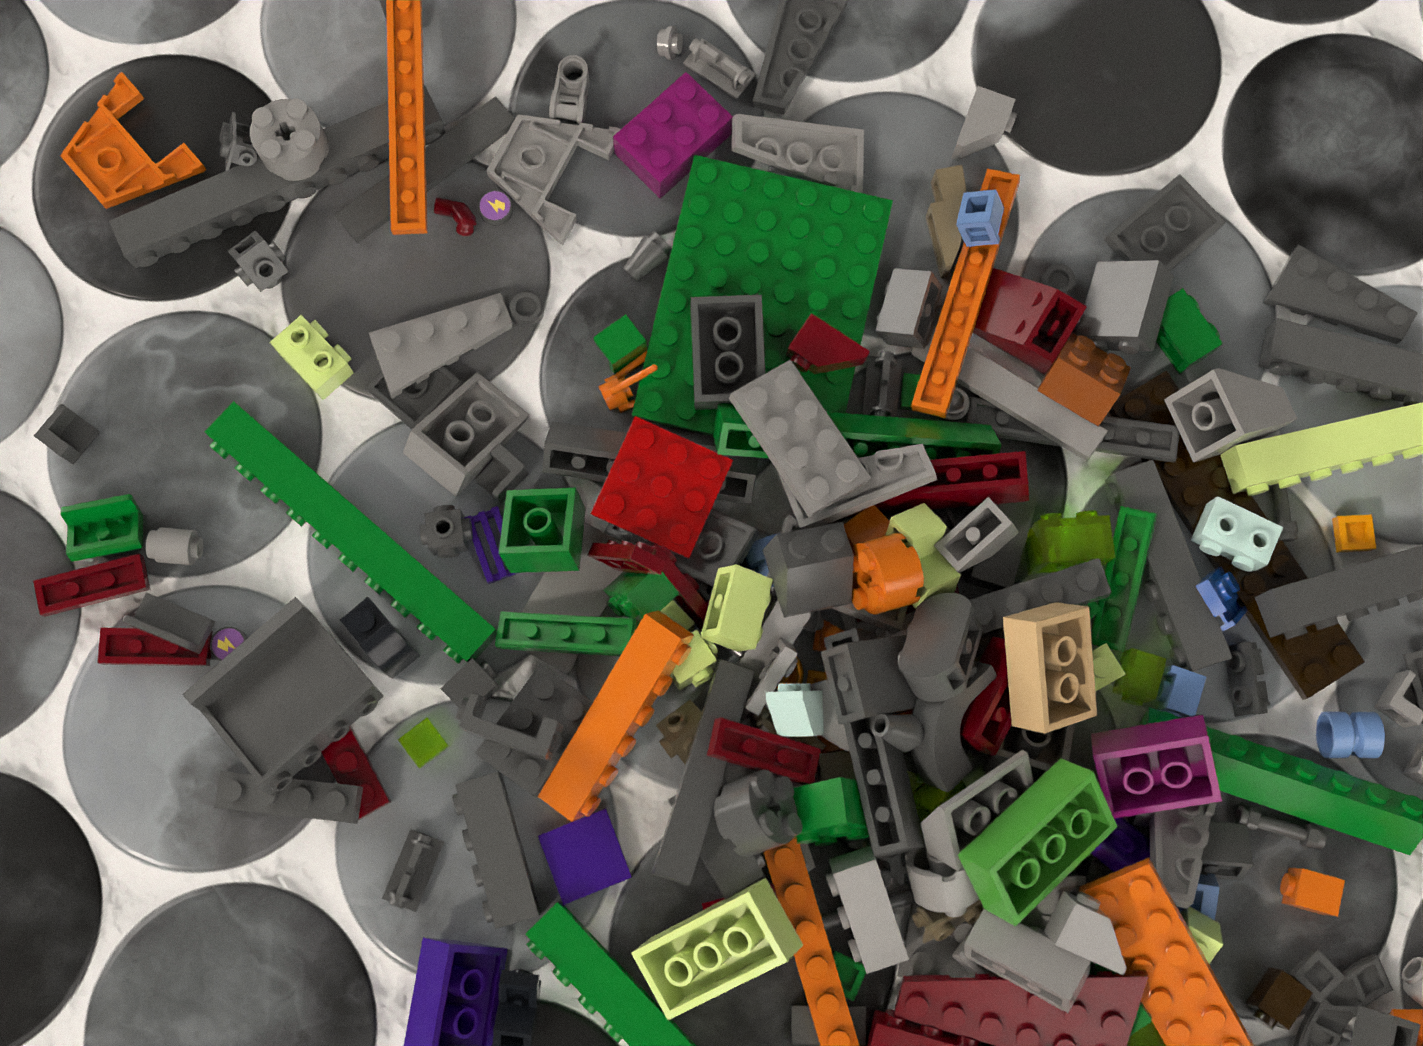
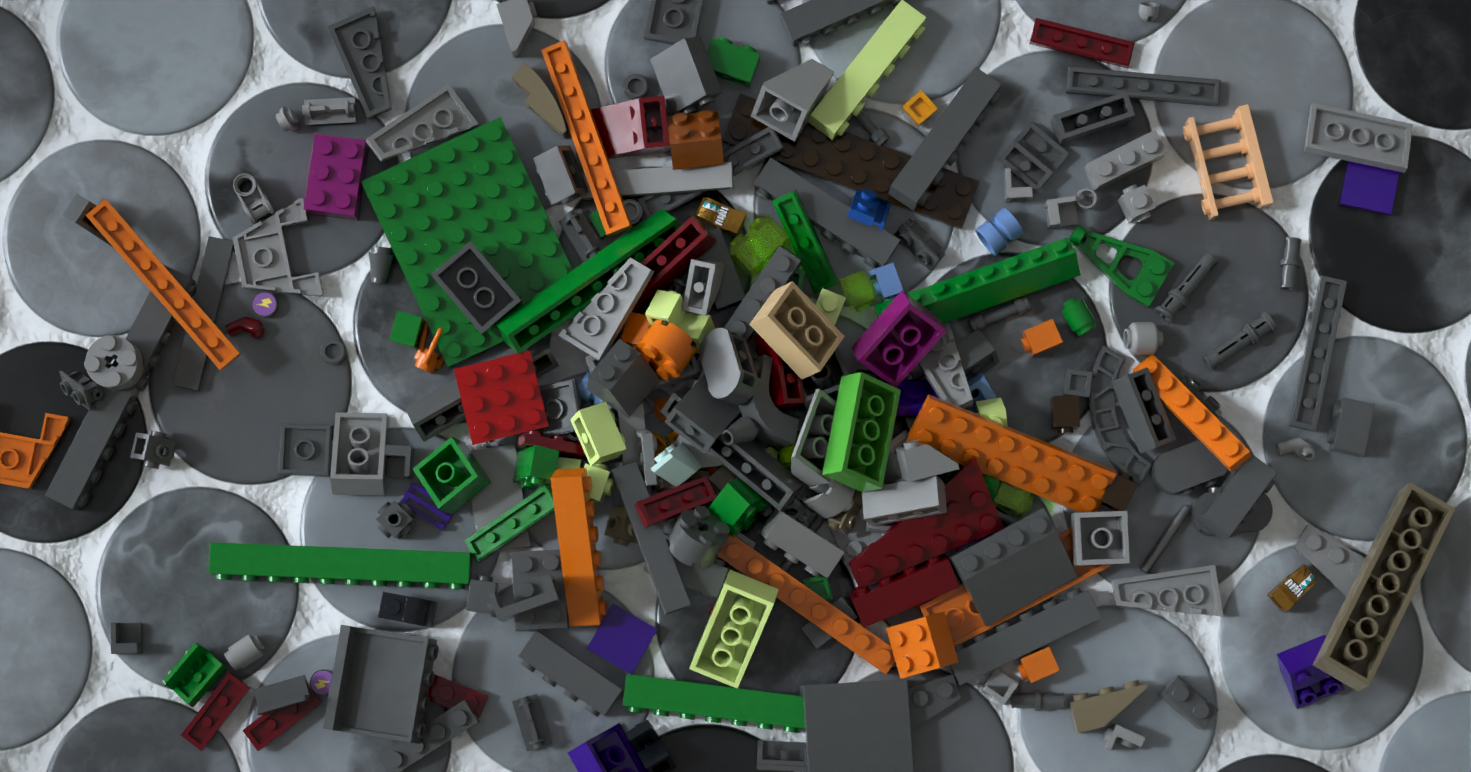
camera: 30 degrees left, 5 degrees up
yellowish green brick [270,315,354,400] -> none
light grey wing [369,293,512,399] -> none
clear neon green tile [398,717,450,769] -> none
dark red plate [587,540,667,575] -> none
light grey plate [729,360,871,518] -> none
dark red slope [786,313,870,374] -> none
medium blue brick [956,190,1004,247] -> none
light aqua brick [1190,496,1283,572] -> none
none -> pearl gold leg [695,197,747,238]
none -> green brick [1061,296,1096,336]

